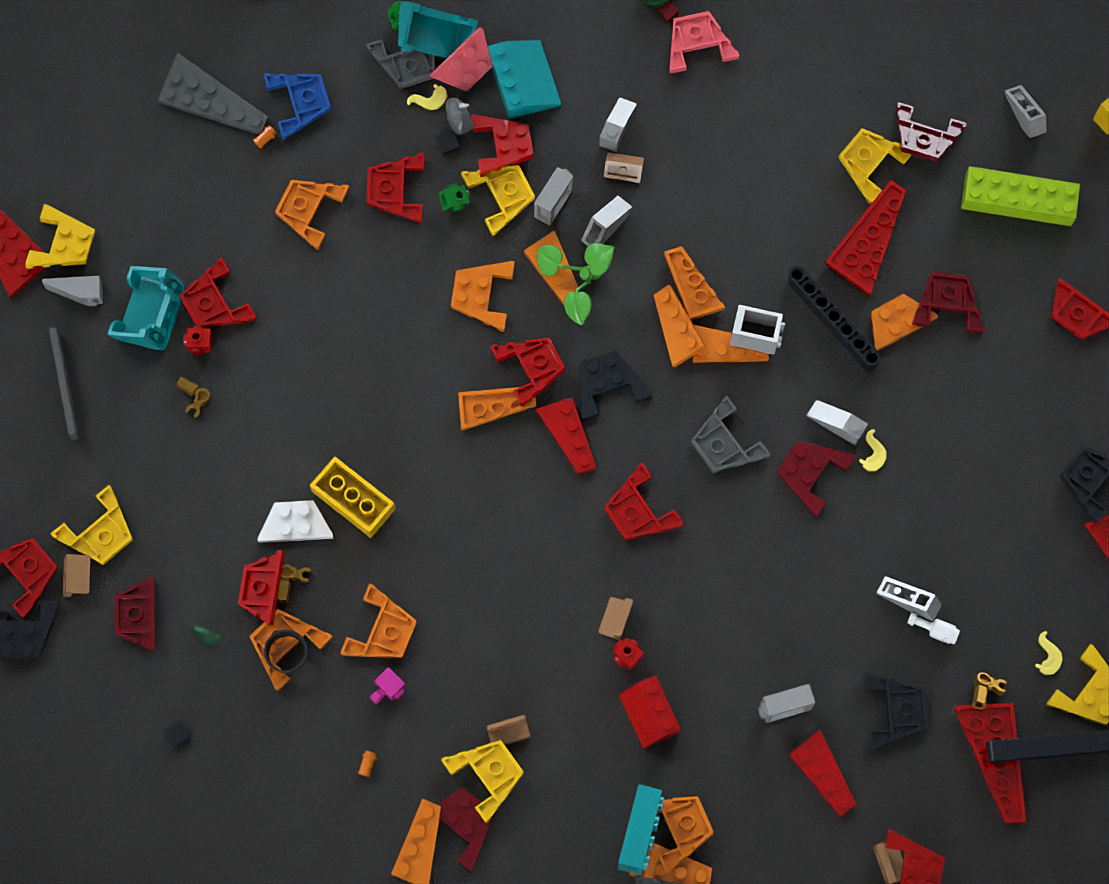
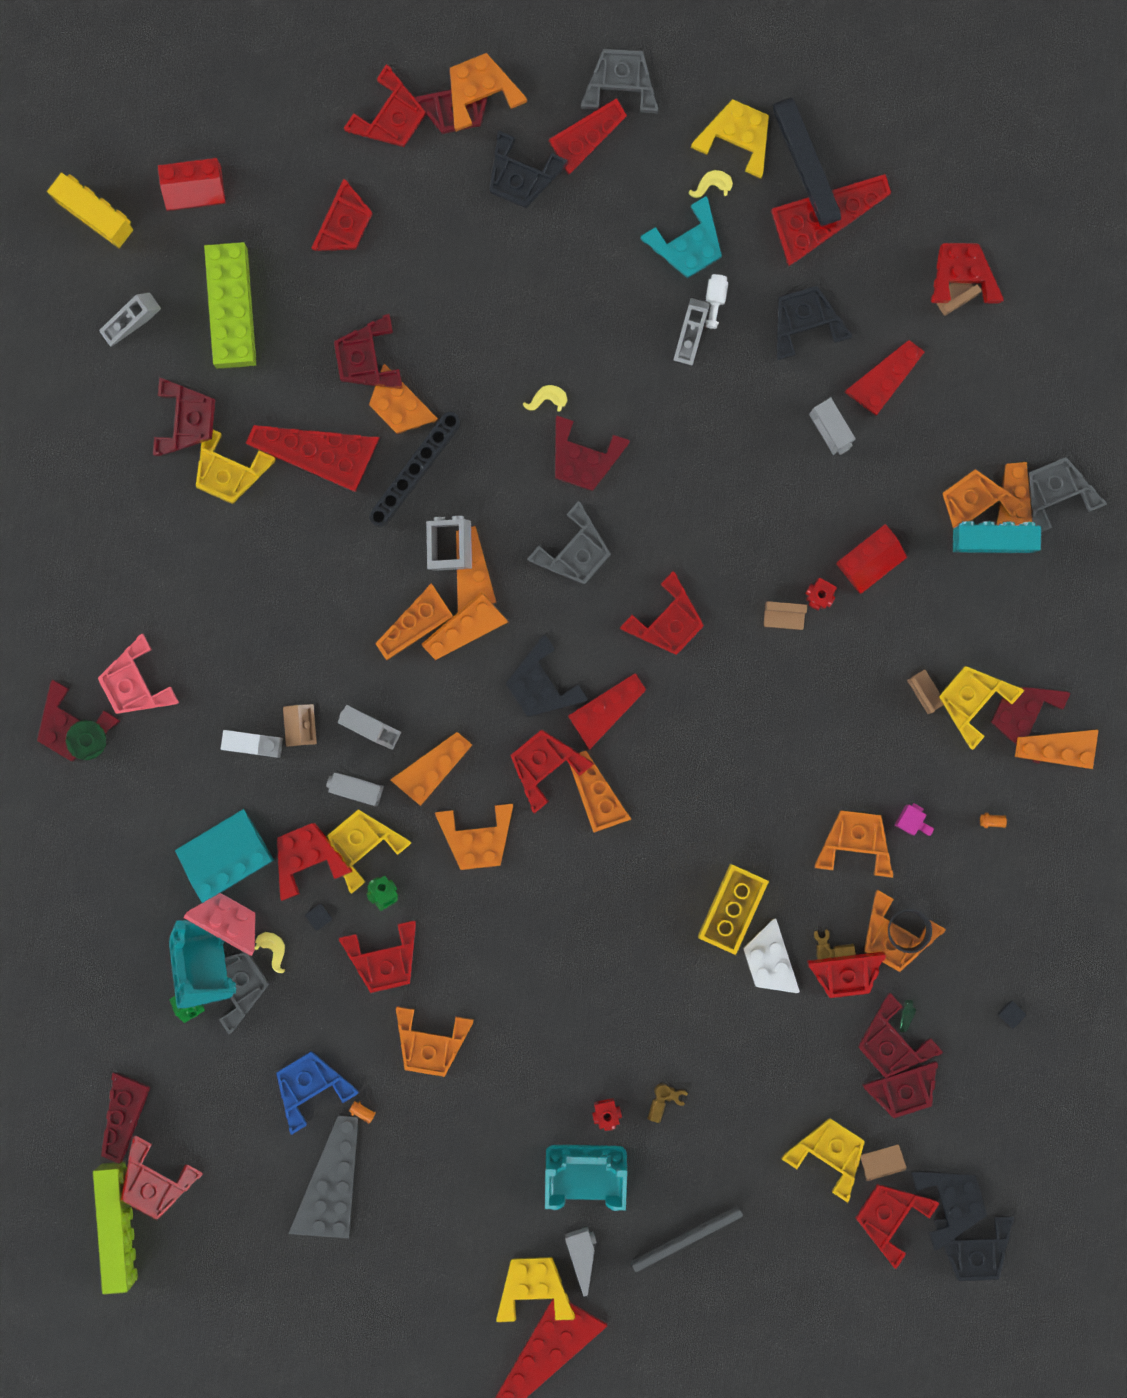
camera: 105 degrees left, 15 degrees up
red wing [180,257,256,328] -> none
dark grey hair [446,98,474,135] -> none
bright green plant [537,243,615,325] -> none
light grey slope [807,400,868,446] -> none
pearl gold bar [972,672,1007,710] -> none
none -> teal wing [640,196,722,278]
none -> dark red wing [858,993,943,1078]

